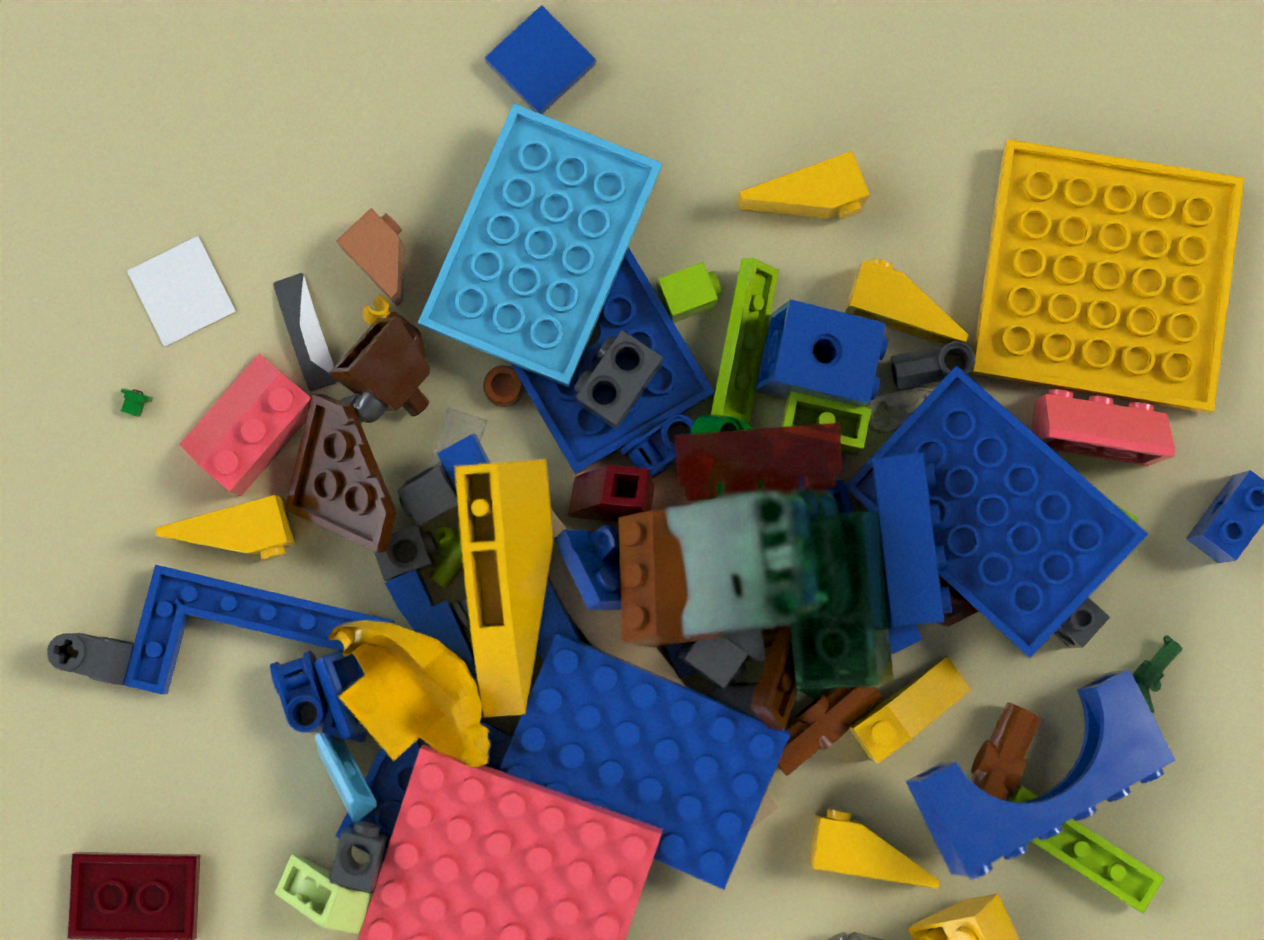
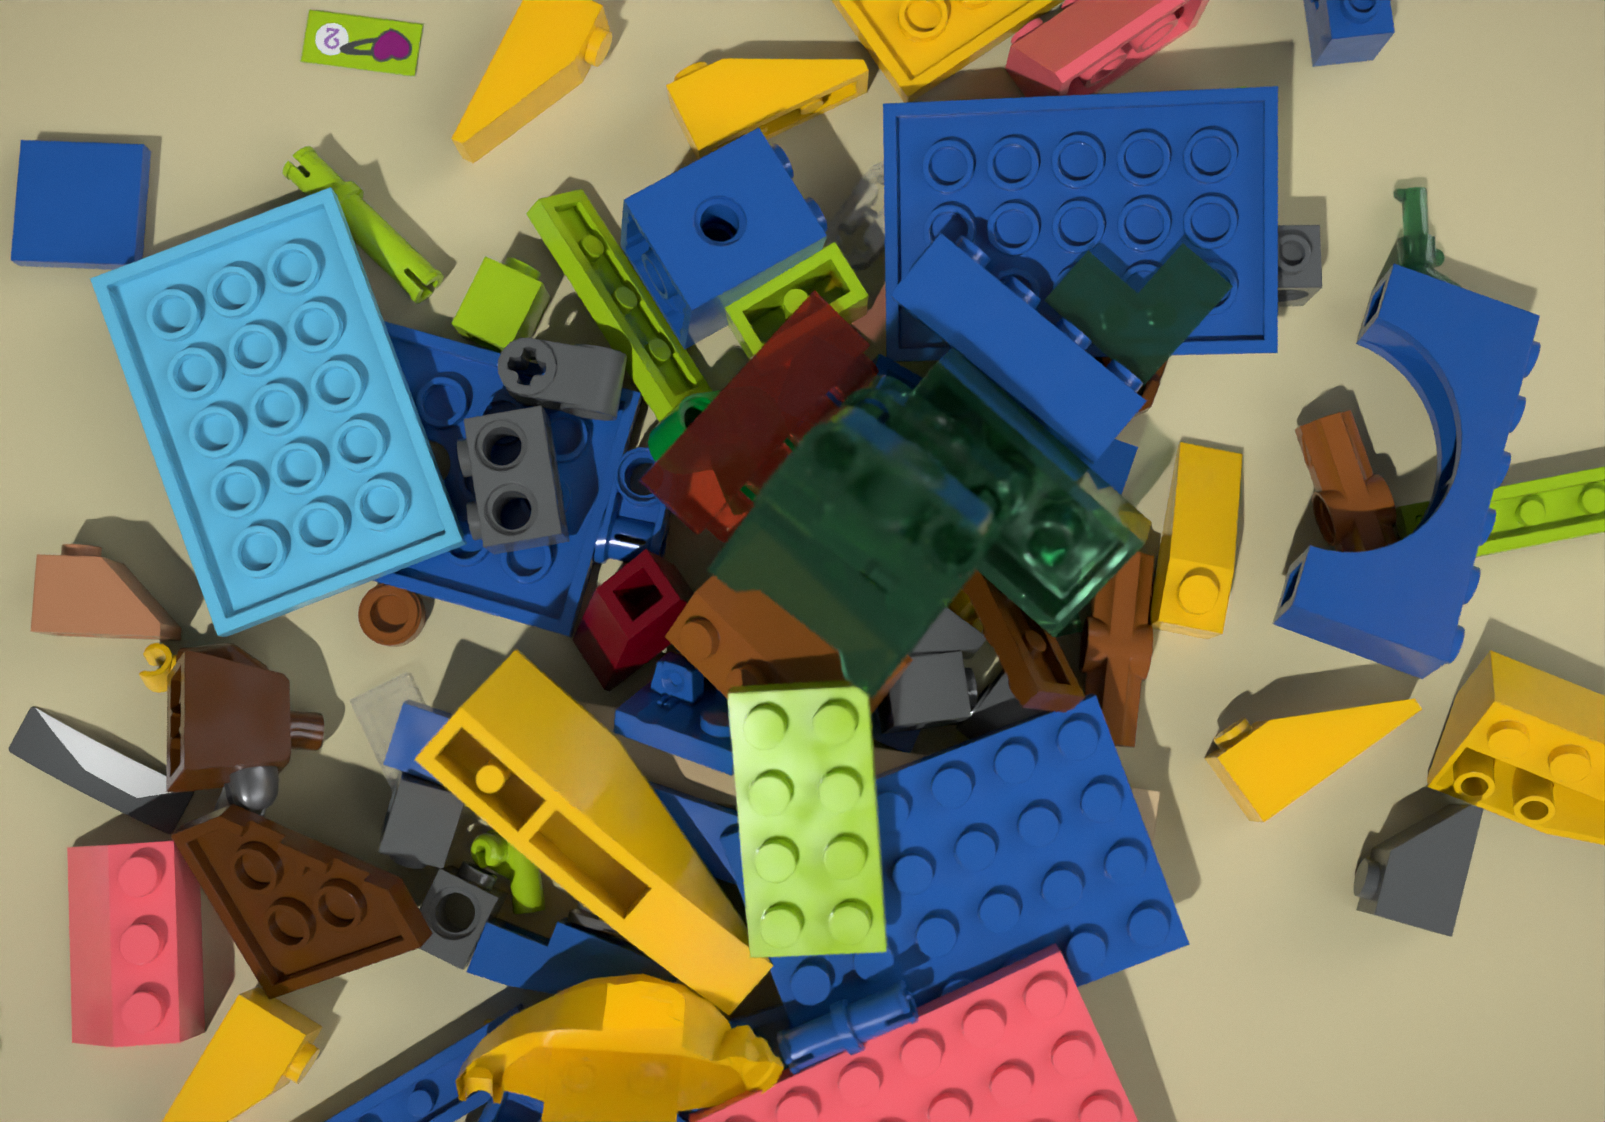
camera: 40 degrees left, 0 degrees up
dark grey piece [890,341,975,391] -> none
none -> lime pin [282,146,444,304]
none -> lime sticker [301,10,423,77]
none -> dark grey piece [498,338,627,421]
none -> lime plate [727,679,887,958]
none -> blue pin [777,979,919,1074]
none -> clear green tile [1044,243,1233,387]

